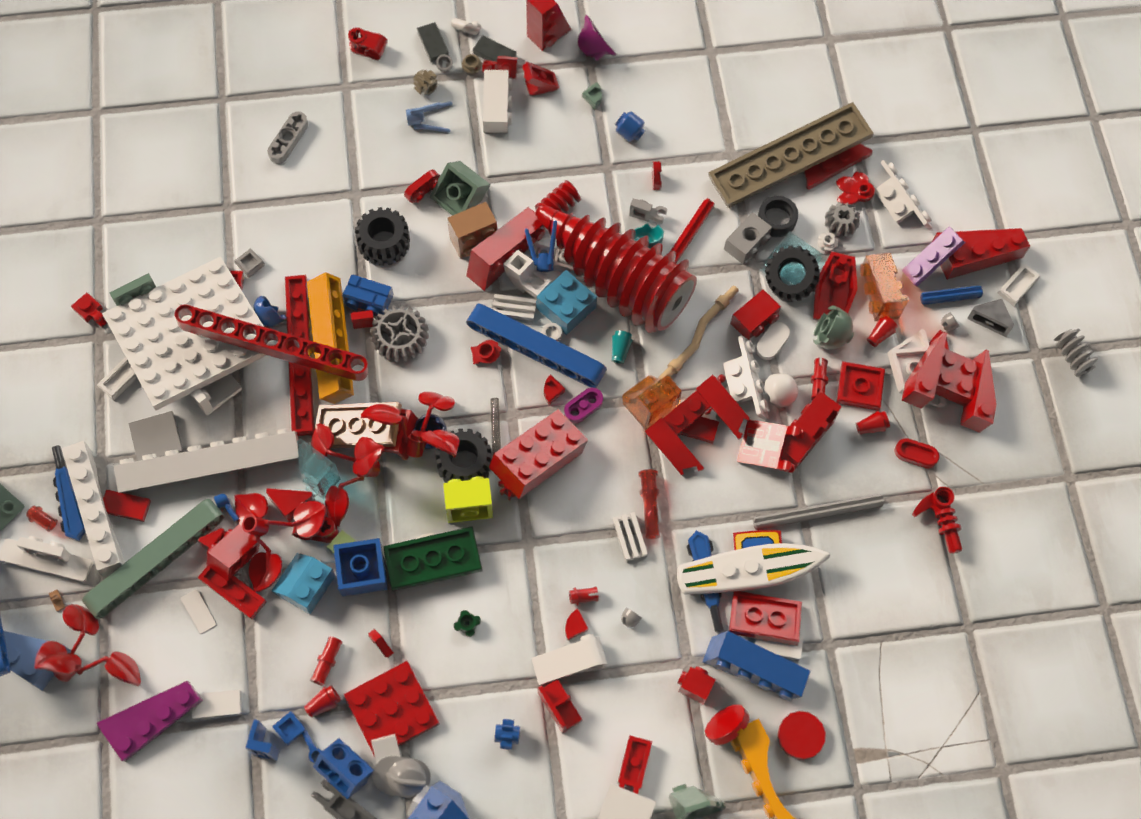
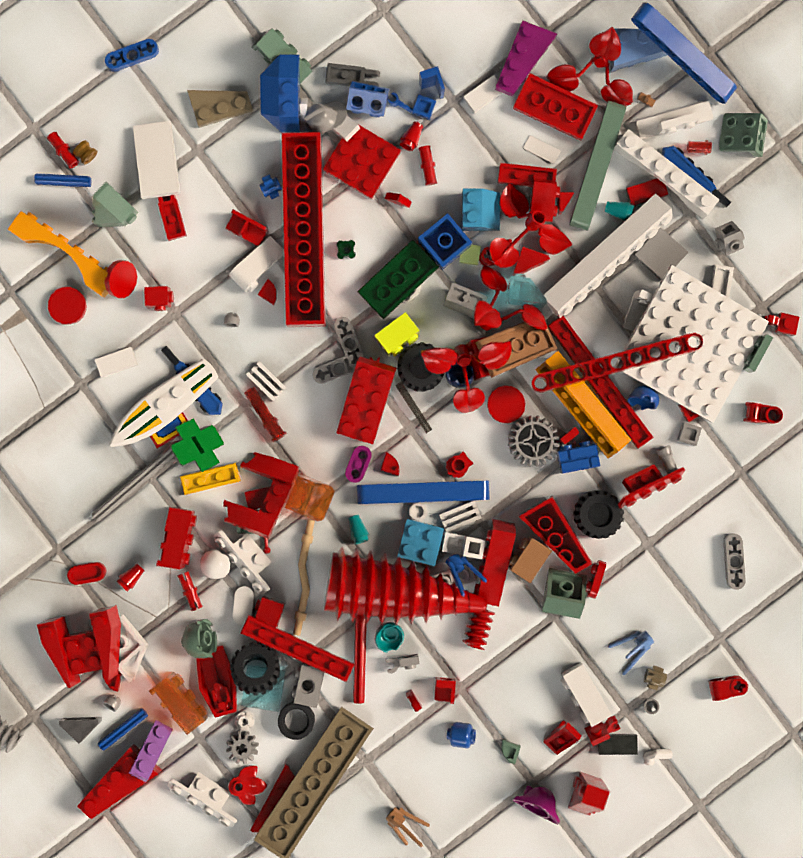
camera: 155 degrees right, 20 degrees up
blue hand [214,494,239,522] -> none
pearl dark grey tile [417,22,449,62] -> none
dark tan plate [462,54,482,74] -> none
red pin [569,587,599,606] -> none
blue wedge [702,631,811,701] -> none
tile [729,591,802,646] -> none
flag [737,419,804,473] -> none
red tile [836,361,885,411] -> none
red cone [866,316,898,347] -> none
red piece [912,487,962,554] -> none
white tile [997,263,1041,306] -> none
none -> green piece [171,418,224,472]
none -> yellow tile [180,463,241,495]
none -> red tile [240,615,354,682]
none -> red brick [282,132,326,327]
none -> light grey beam [313,317,365,384]
none -> medium nougat plant [385,807,430,847]
none -> red panel [434,677,456,704]
none -> light grey hinge [443,282,488,318]
none -> red tile [487,385,526,424]
none -> red plate [513,73,598,141]
none -> red wedge [519,496,592,574]
none -> teal cone [605,201,634,221]
none -> red bracket [618,464,685,508]
none -> light grey pin [656,445,678,475]
none -> light grey brick [715,221,745,256]
none -> red piece [743,402,783,424]

